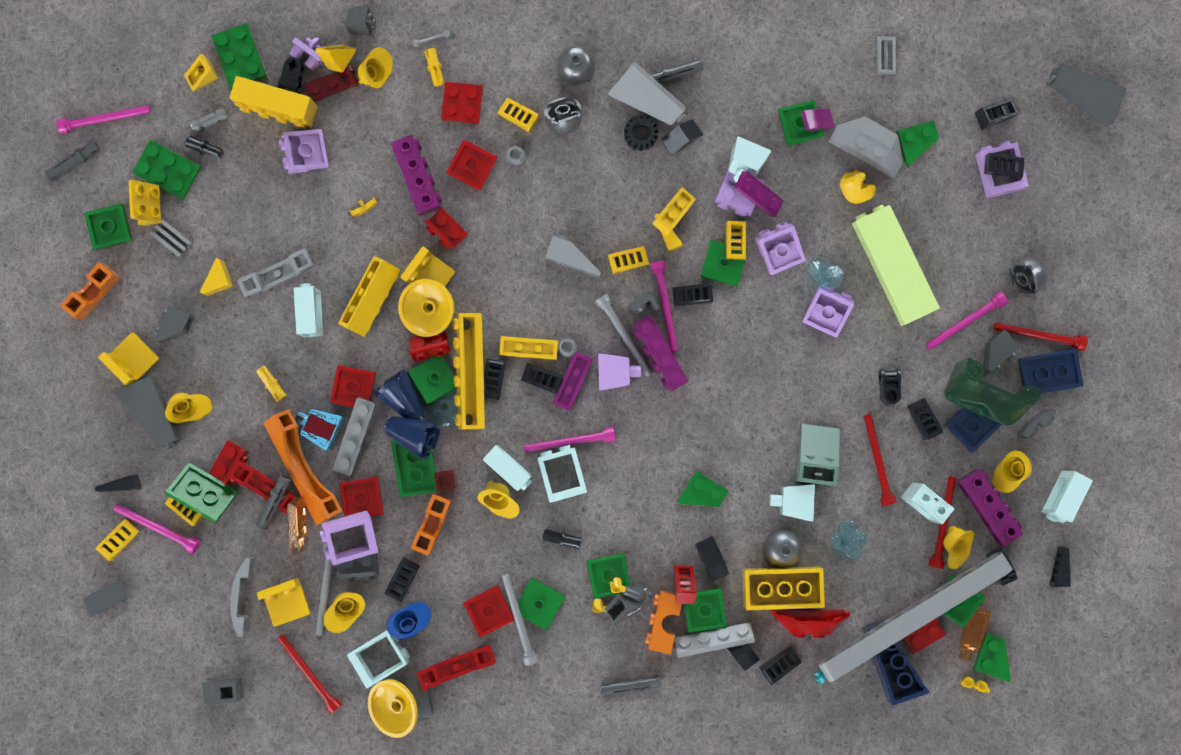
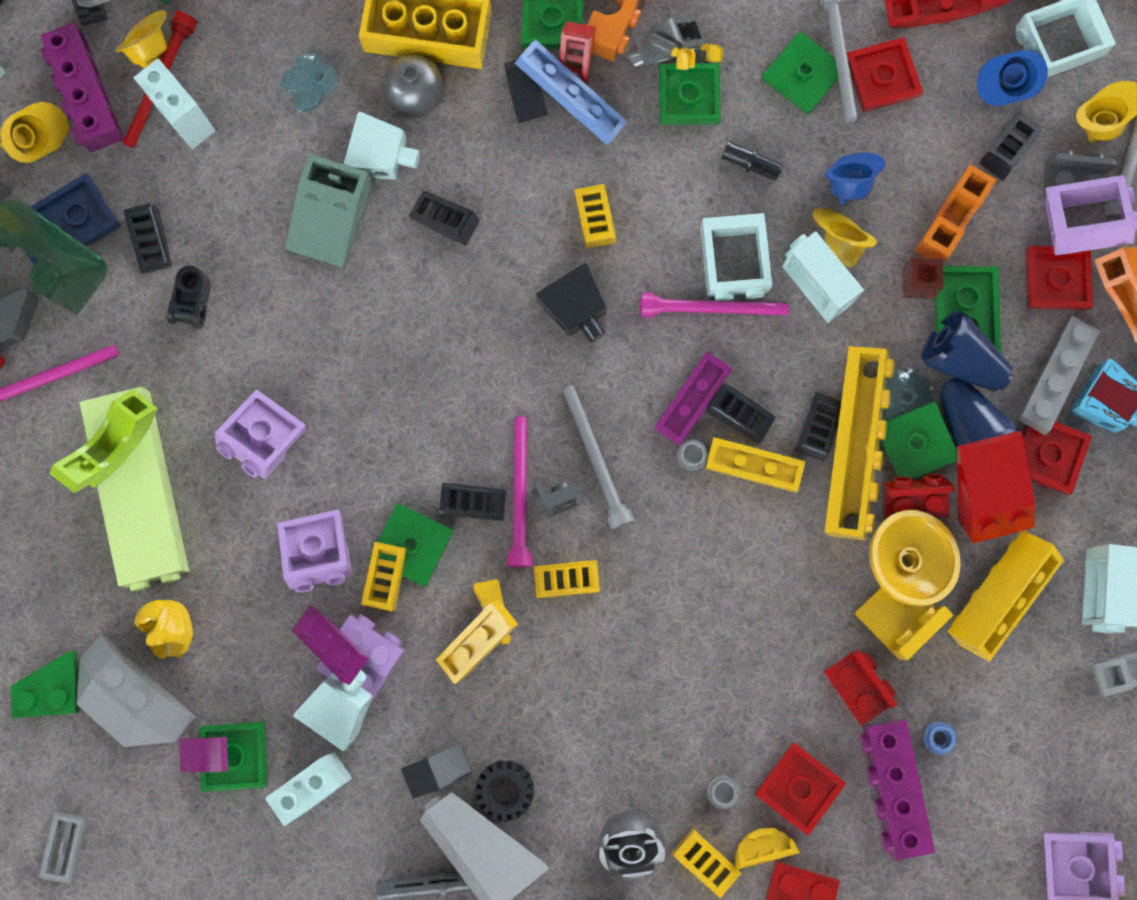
camera: 165 degrees left, 5 degrees down
yellow piece [349,197,377,217] -> none
light grey slope [545,235,601,279] -> none
lavender torso [598,354,641,391] -> none
magenta brick [632,314,689,392] -> none
green wing [677,471,728,507] -> none
clear light blue dish [807,260,844,288] -> none
red piece [864,414,897,506] -> none
none -> lime arch [49,390,158,494]
none -> light aqua window [265,752,352,826]
none -> black slope [409,190,480,246]
none -> medium blue plate [515,40,627,145]
none -> black torso [536,262,606,343]
none -> yellow slope [574,184,616,249]
none -> yellow tile [735,828,800,870]
none -> blue piece [824,152,886,206]
none -> medium blue plate [923,722,956,755]
none -> red slope [957,431,1035,544]

